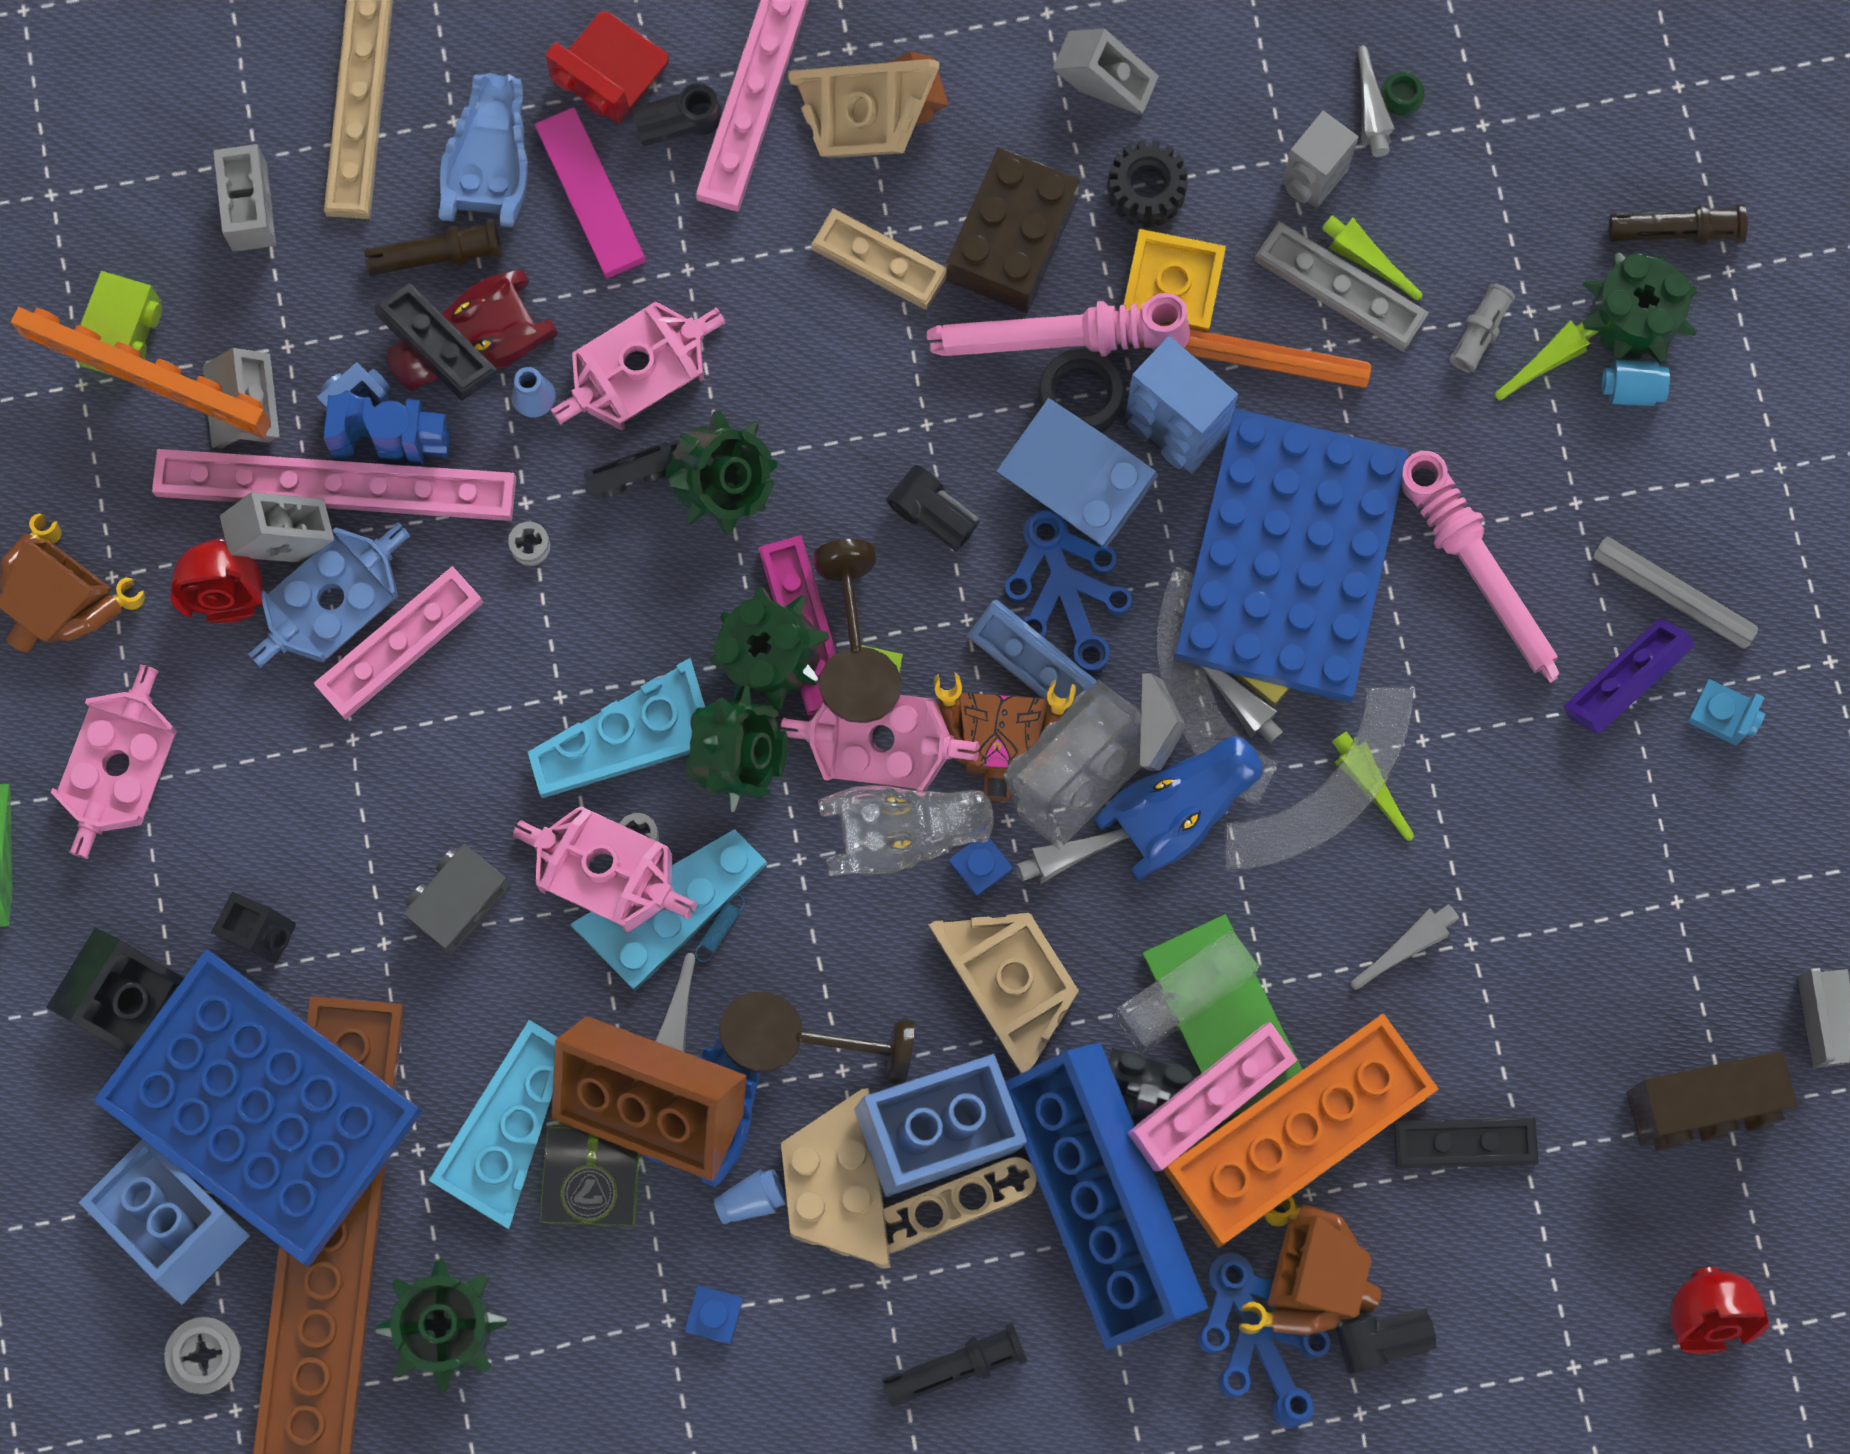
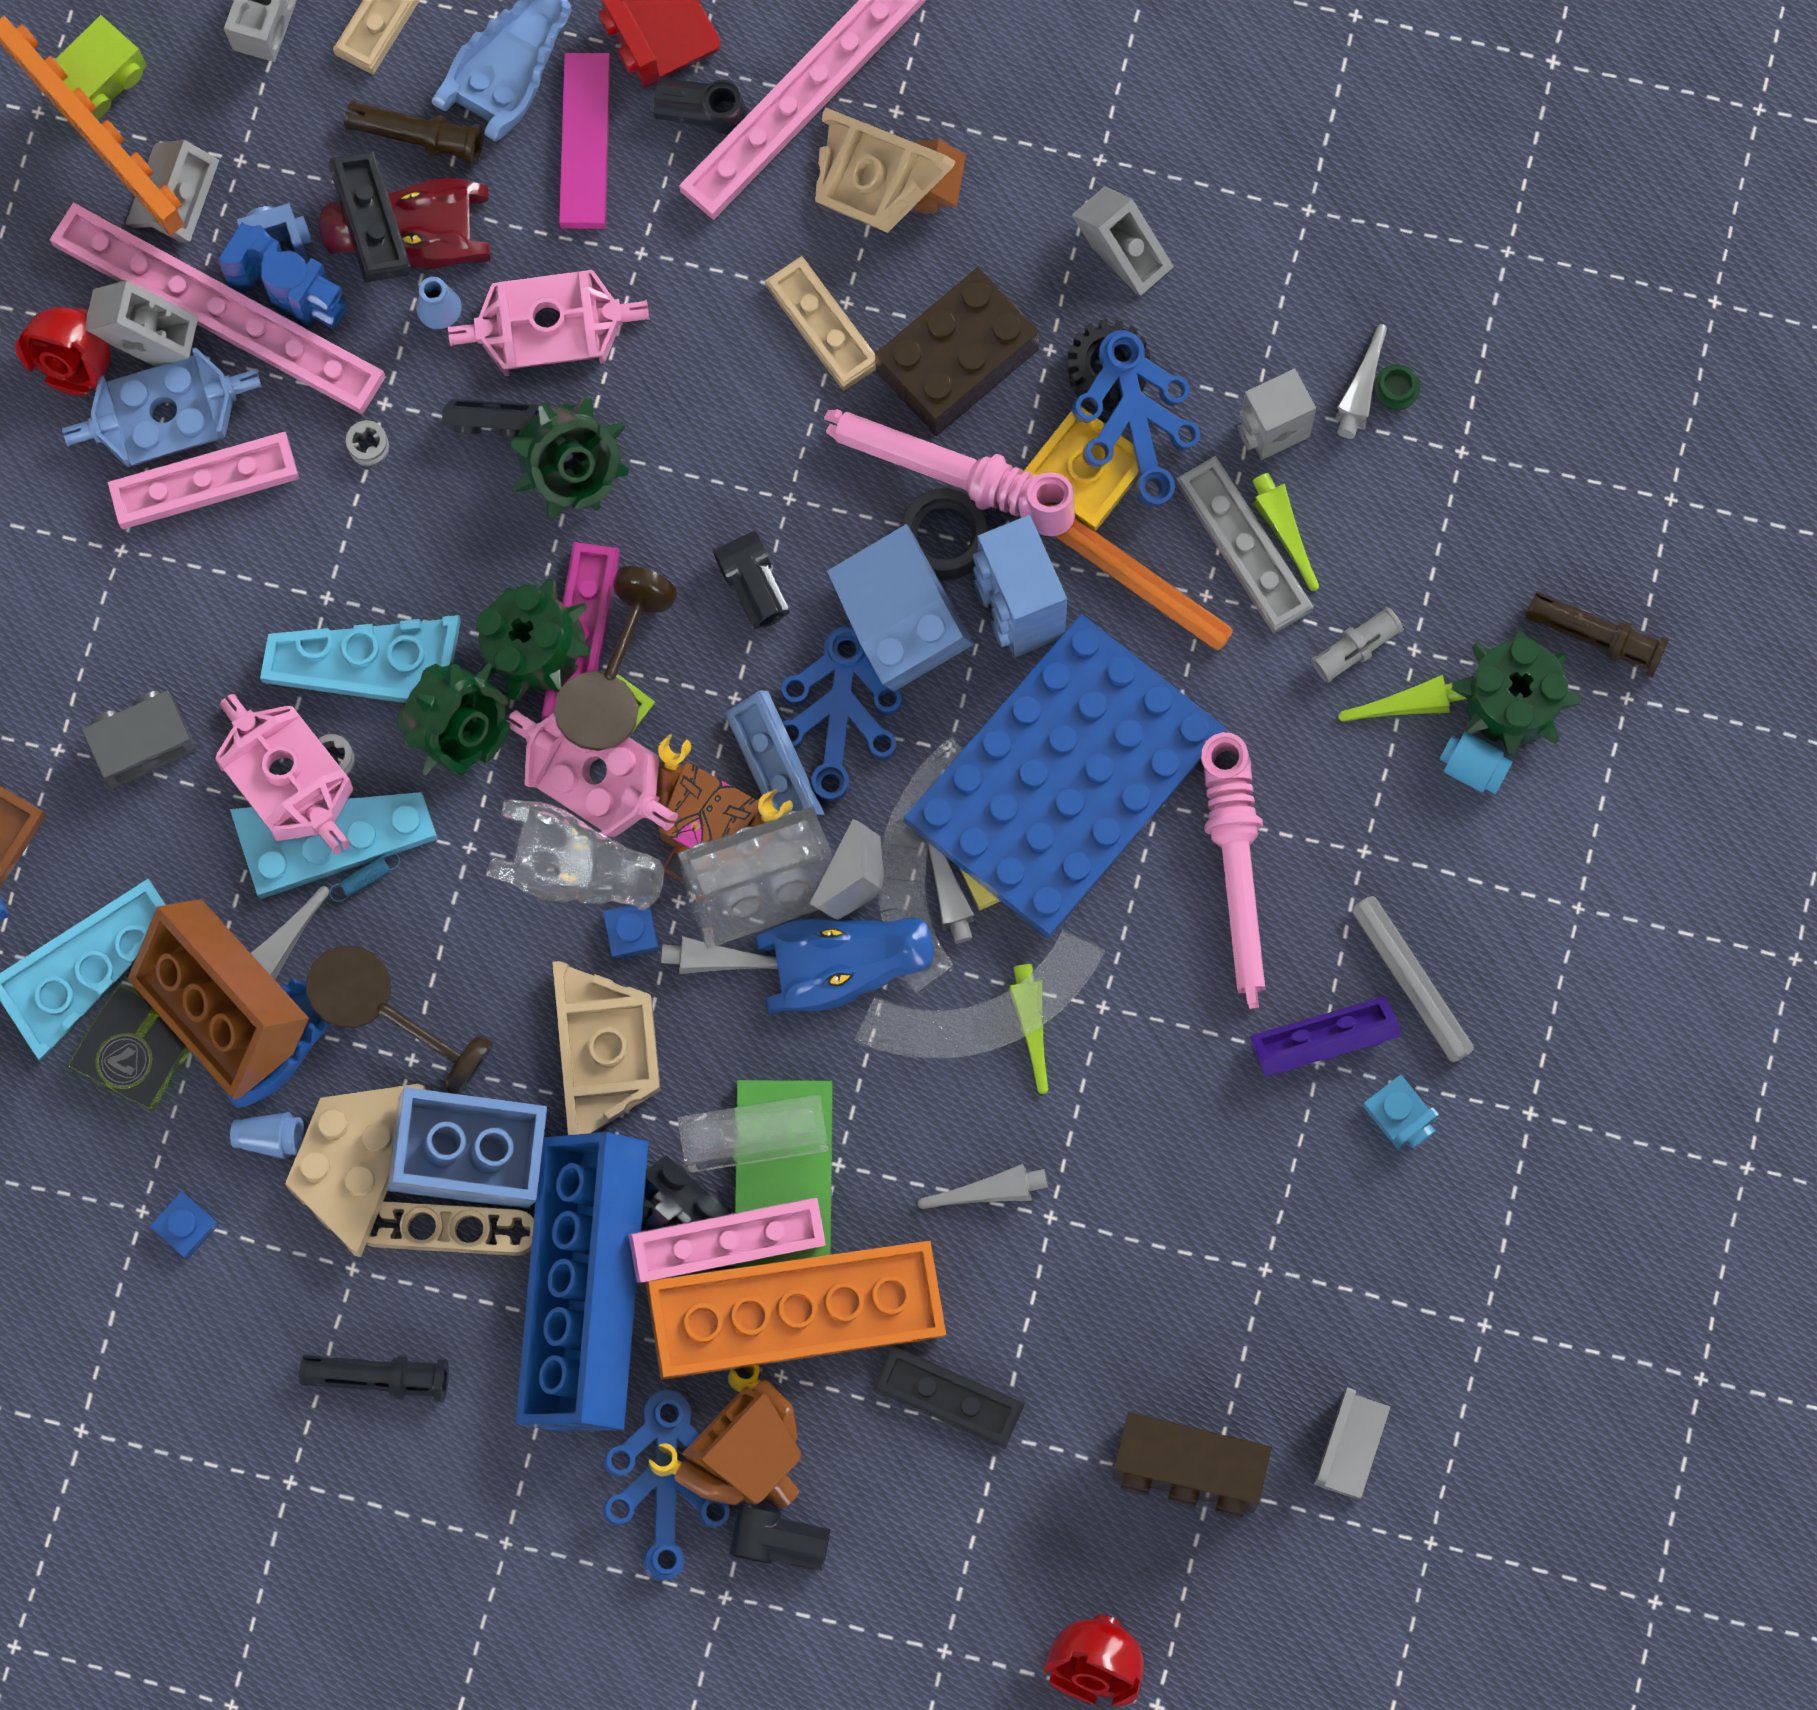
camera: 30 degrees right, 0 degrees up
none -> blue plant [1072,330,1200,507]

